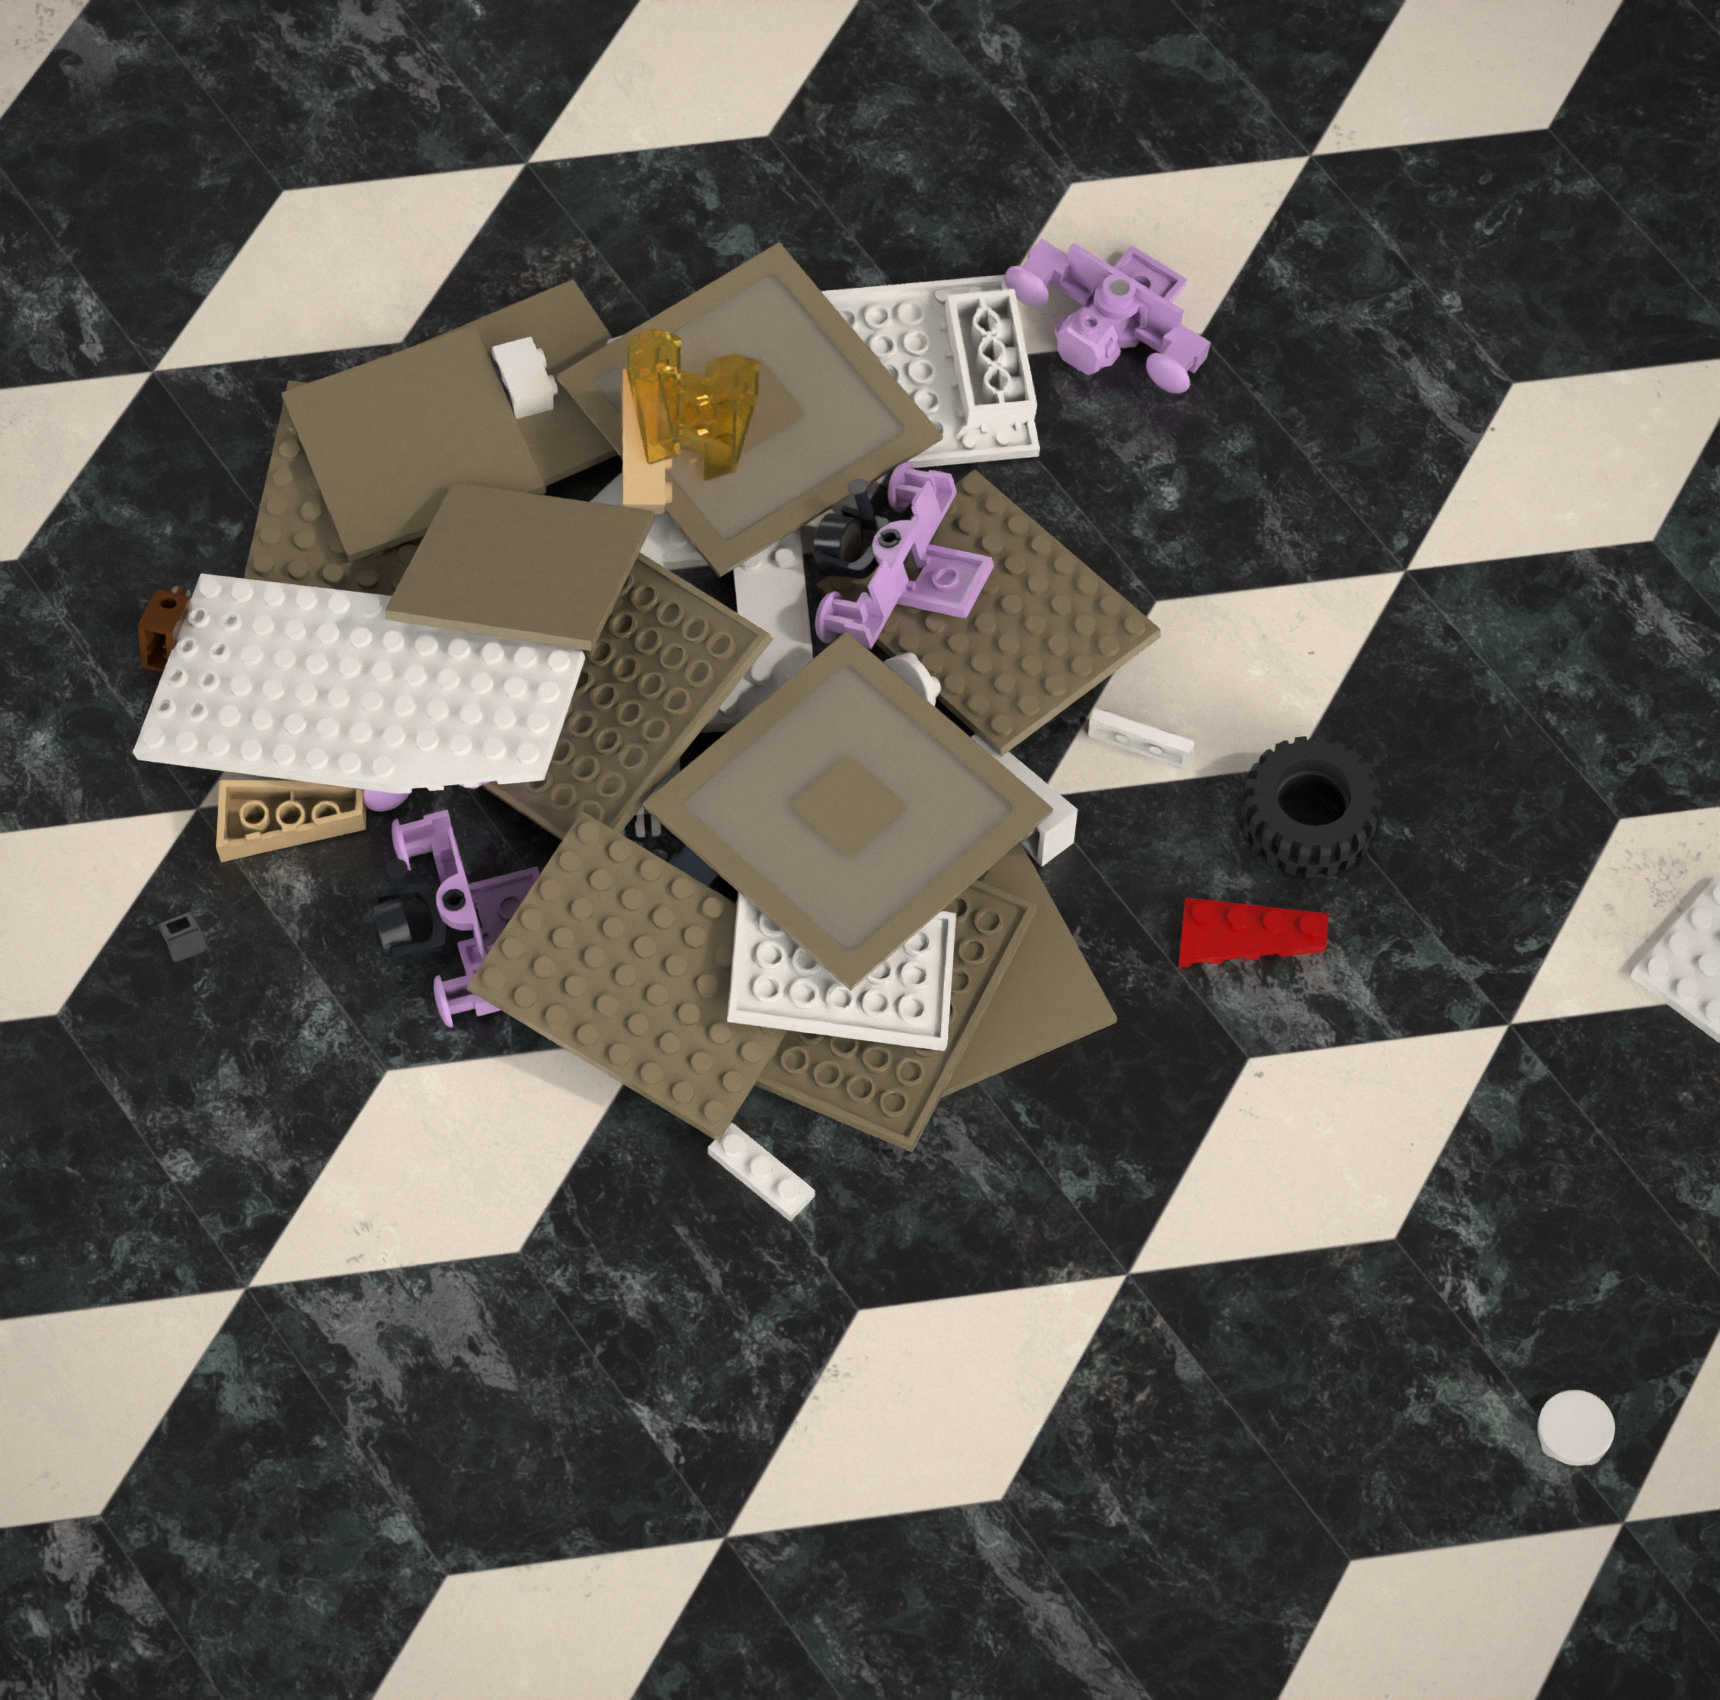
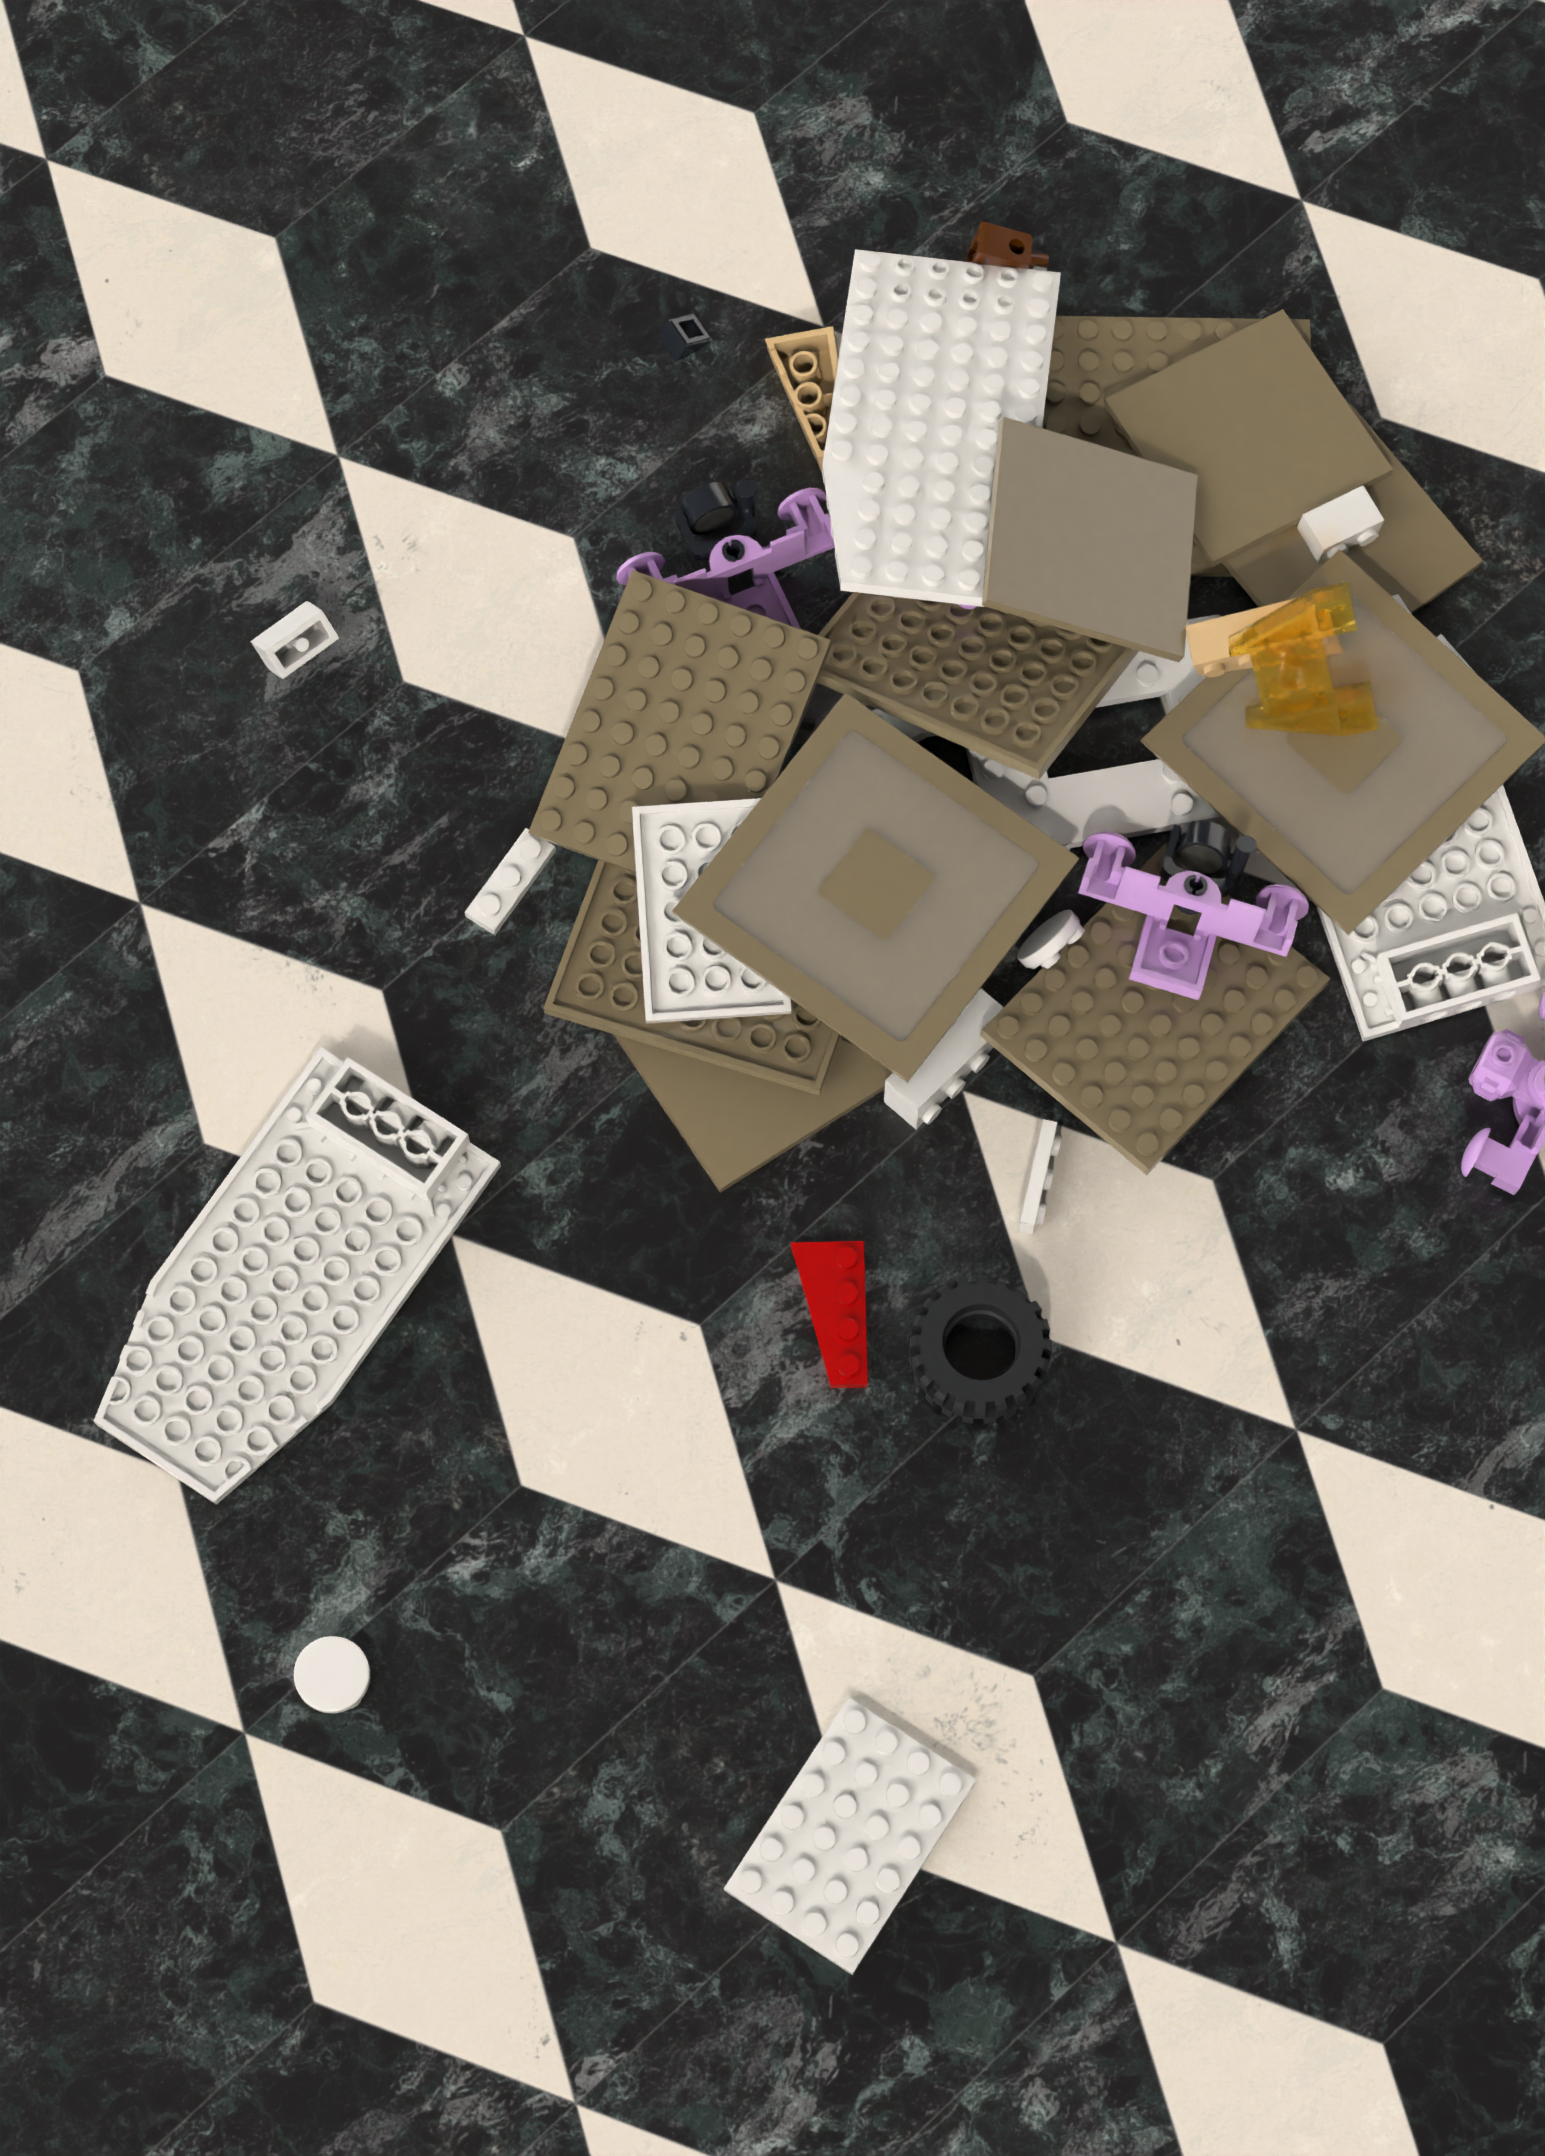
camera: 85 degrees right, 10 degrees up
none -> white wing [94,1047,501,1505]
none -> white brick [251,601,339,679]

